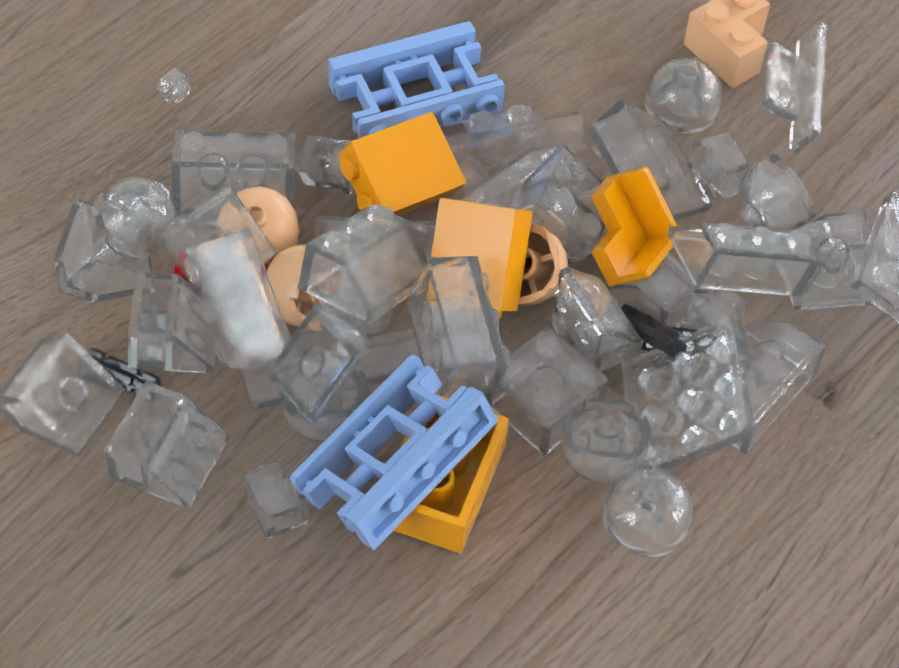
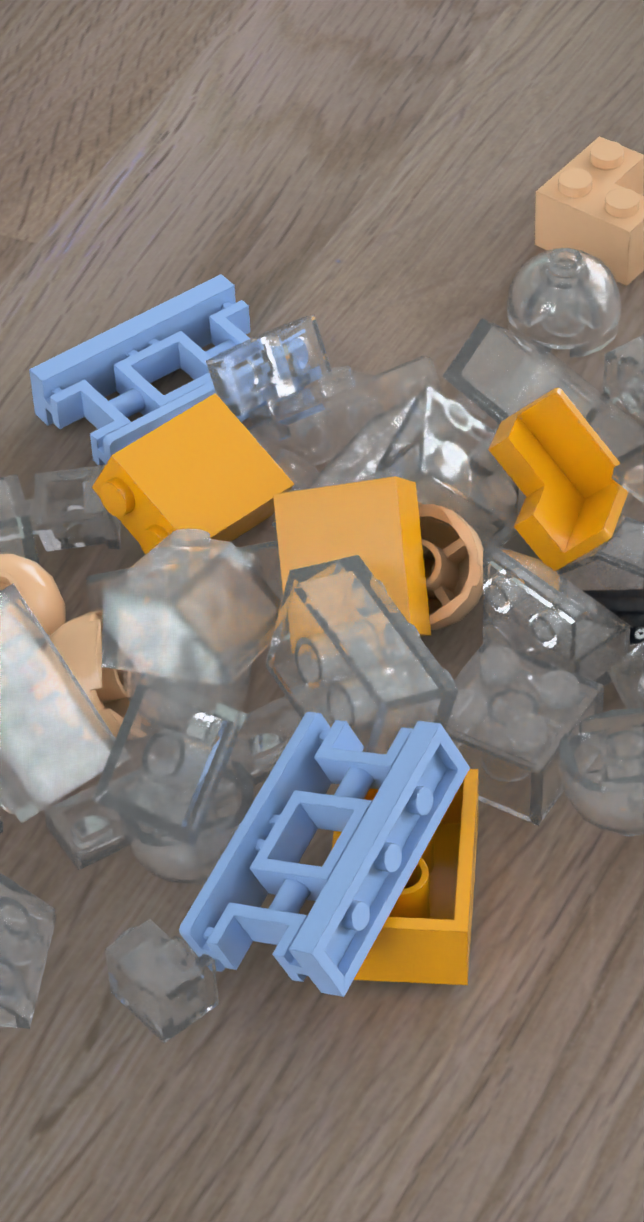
camera: 10 degrees left, 10 degrees down
none -> clear slope [206,315,332,416]

